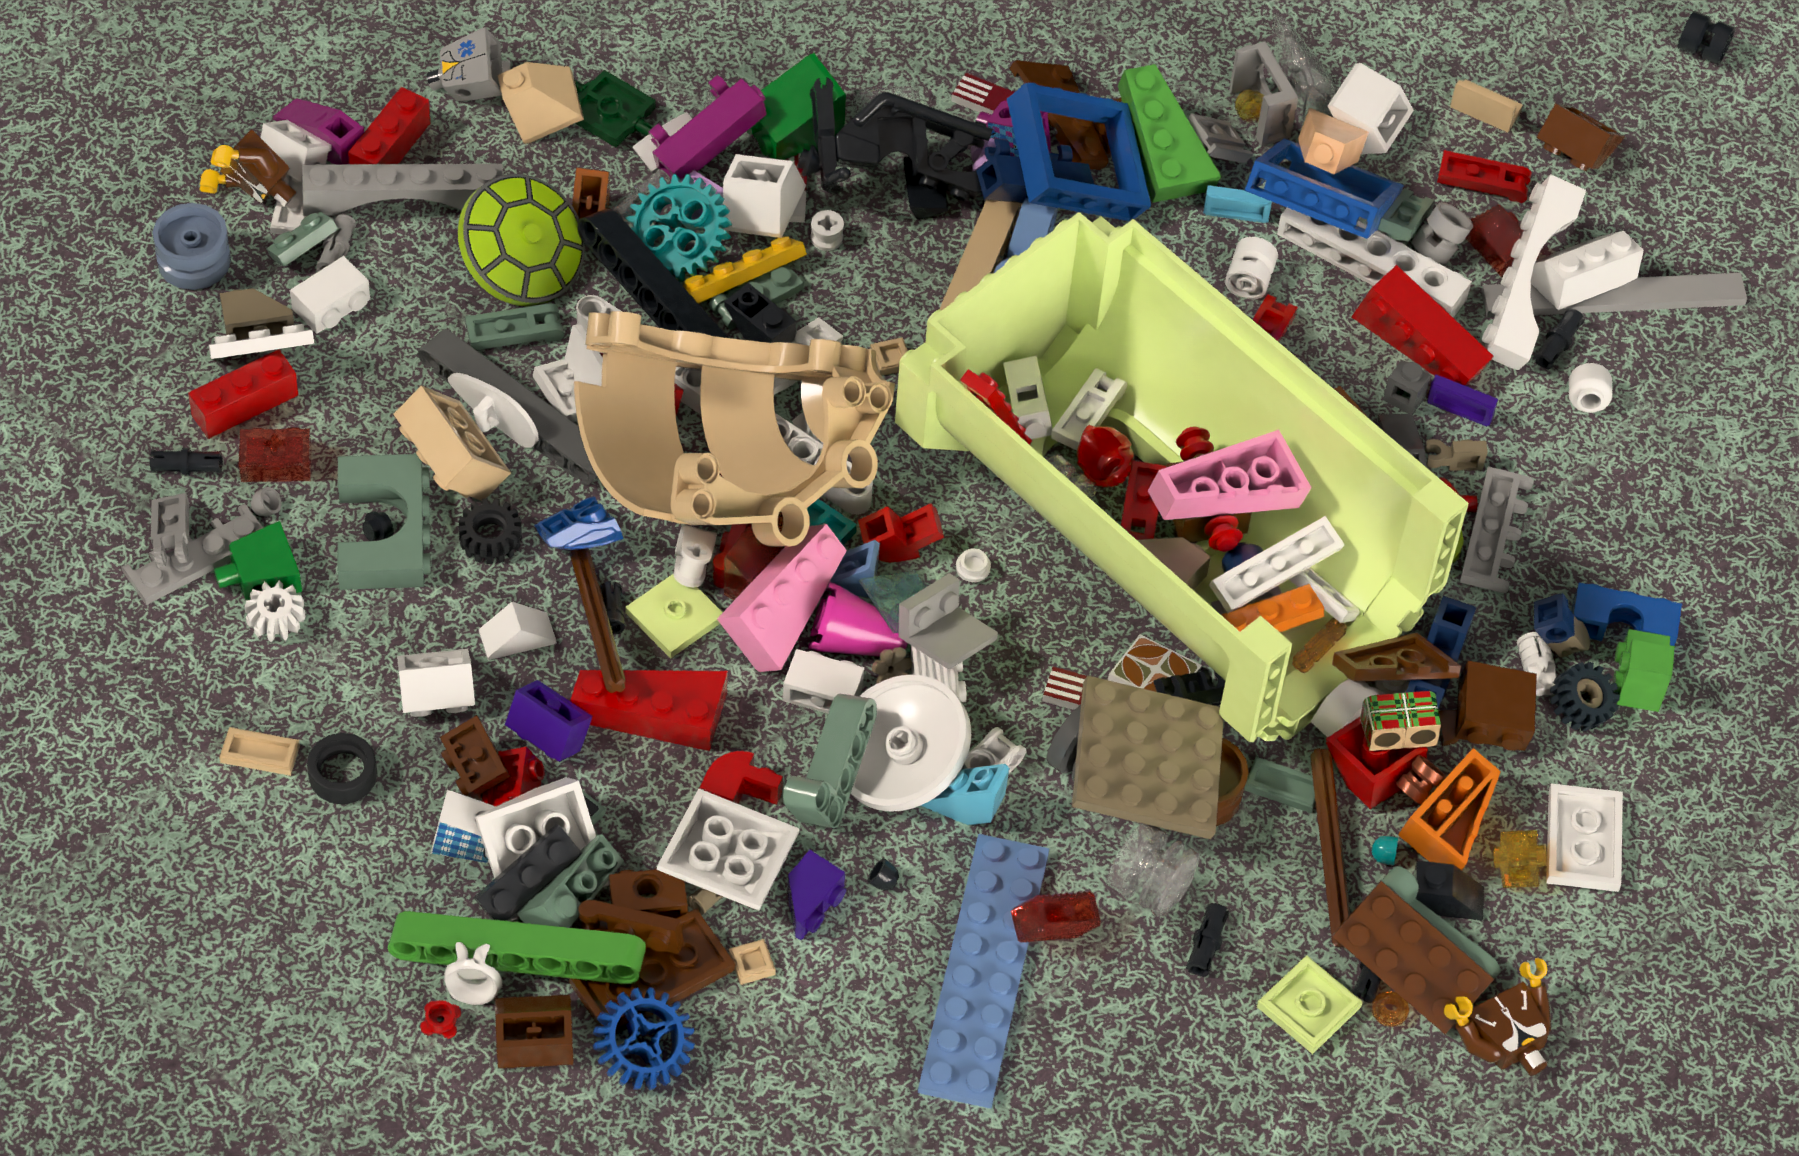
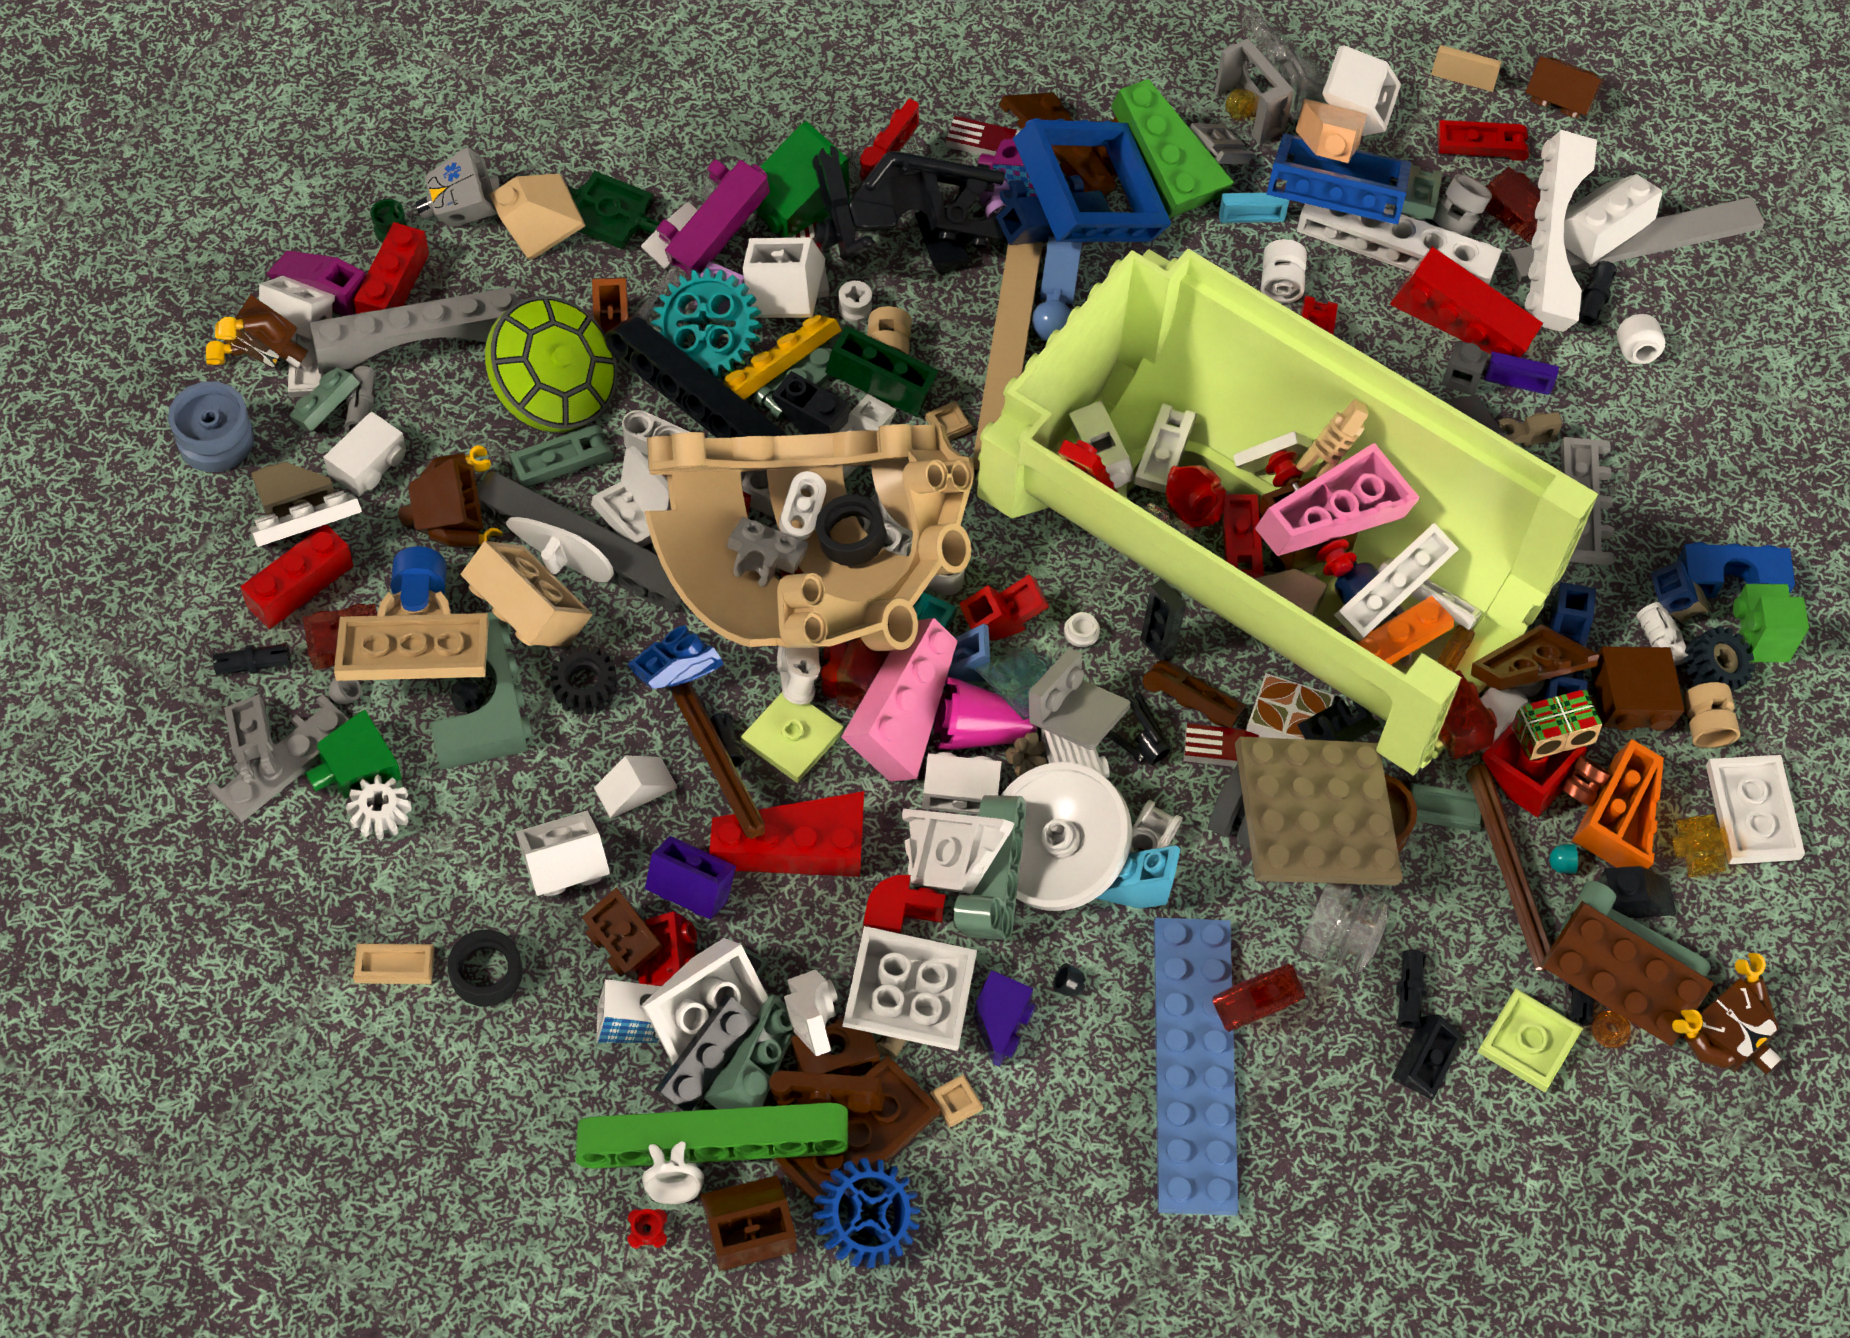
camera: 10 degrees left, 5 degrees up
none -> tan plate [334,546,489,681]
none -> dark green wheel [370,199,407,243]
none -> reddish brown torso [398,445,503,548]
none -> light grey plate [727,517,809,587]
none -> white plate [779,471,826,540]
none -> white slope [784,970,837,1056]
none -> black tyre [815,494,887,566]
none -> dark green brick [825,325,939,417]
none -> red hinge [860,98,919,181]
none -> tan wheel [867,306,912,355]
none -> white wing [902,809,1014,894]
none -> black plant [1106,693,1173,765]
none -> black plate [1140,579,1186,662]
none -> reddish brown plate [1142,660,1246,728]
none -> white tile [1233,431,1312,473]
none -> tan hinge [1296,399,1368,478]
none -> black slope [1391,1014,1464,1100]
none -> clear red brick [1438,670,1497,760]
none -> tan wheel [1683,682,1740,748]

